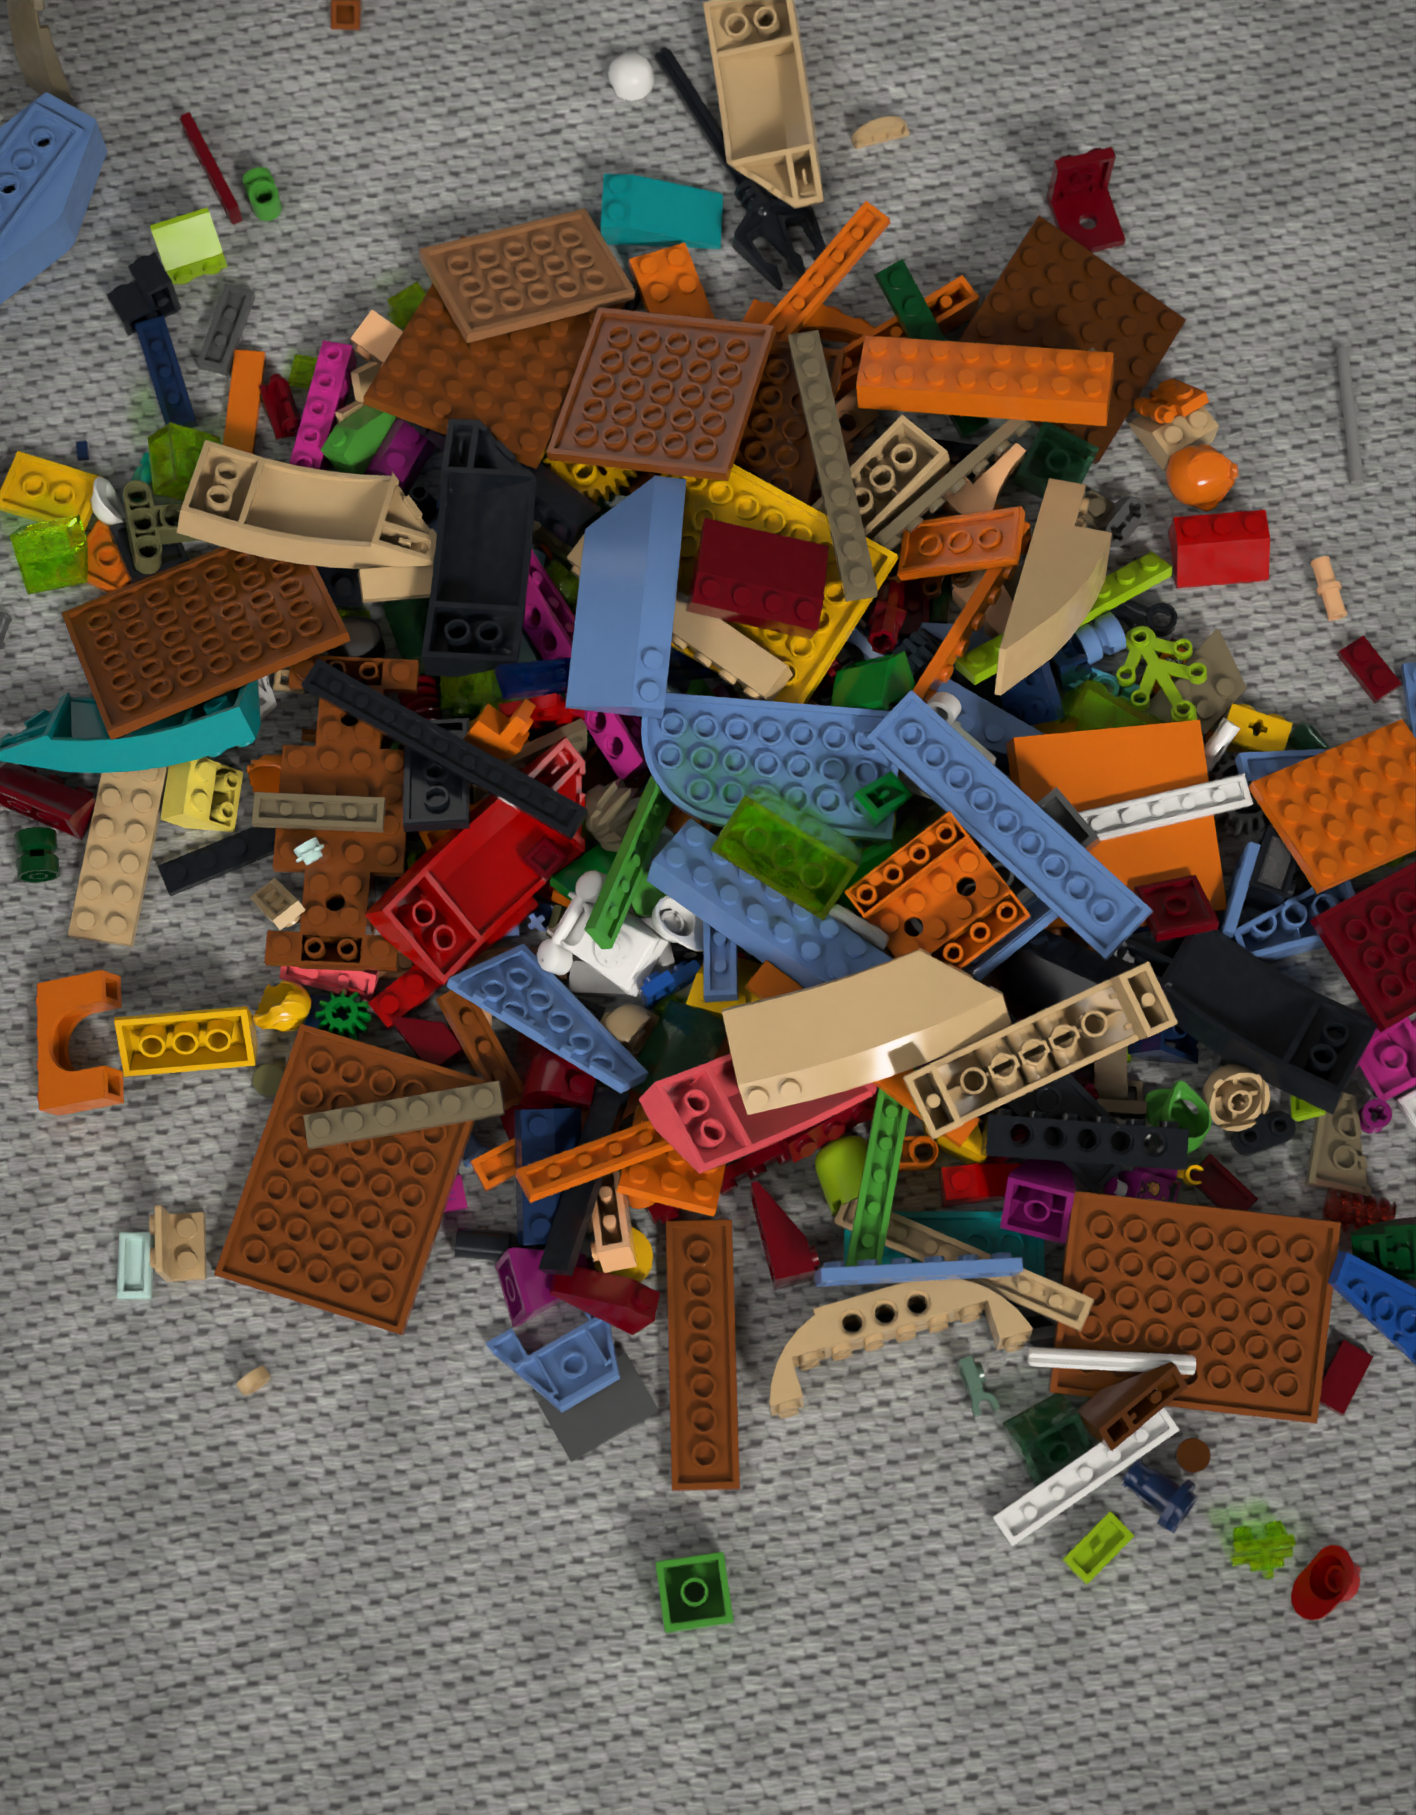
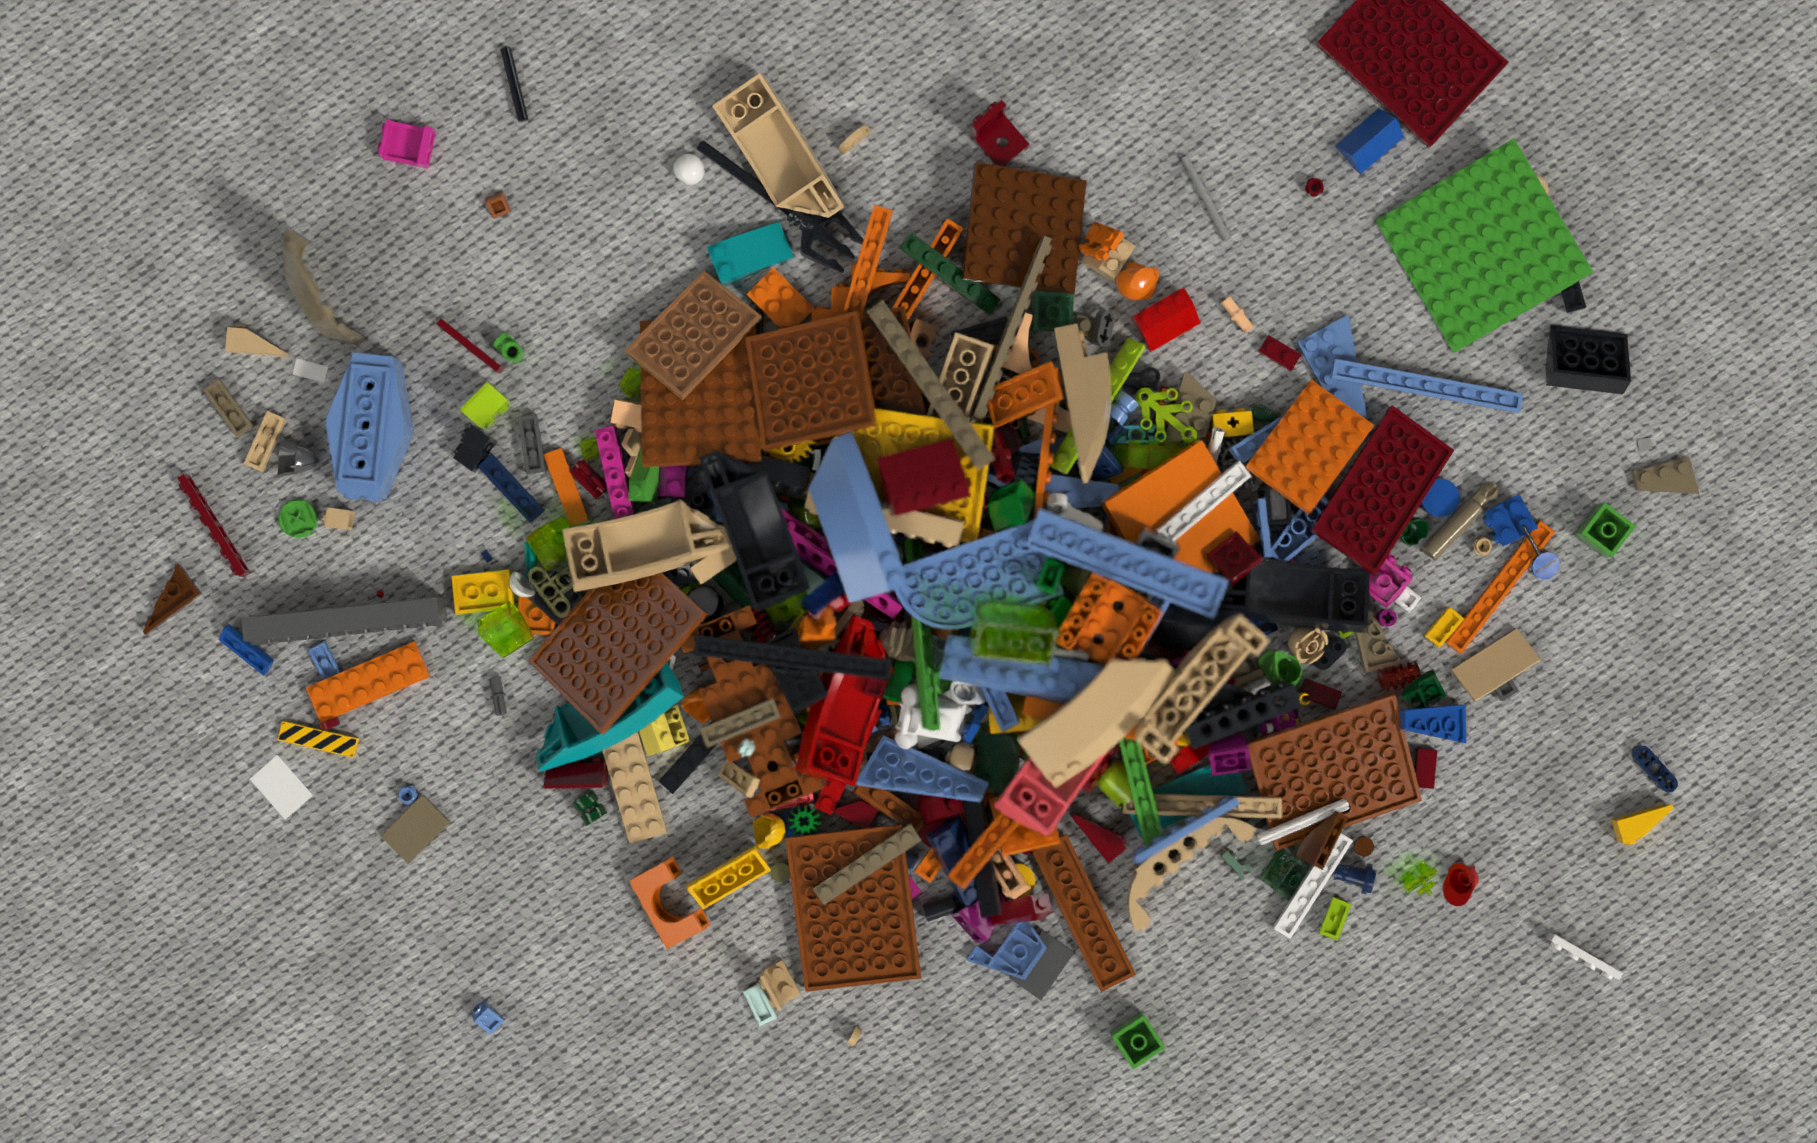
camera: 25 degrees left, 15 degrees up
orange brick [856,335,1114,426] -> none

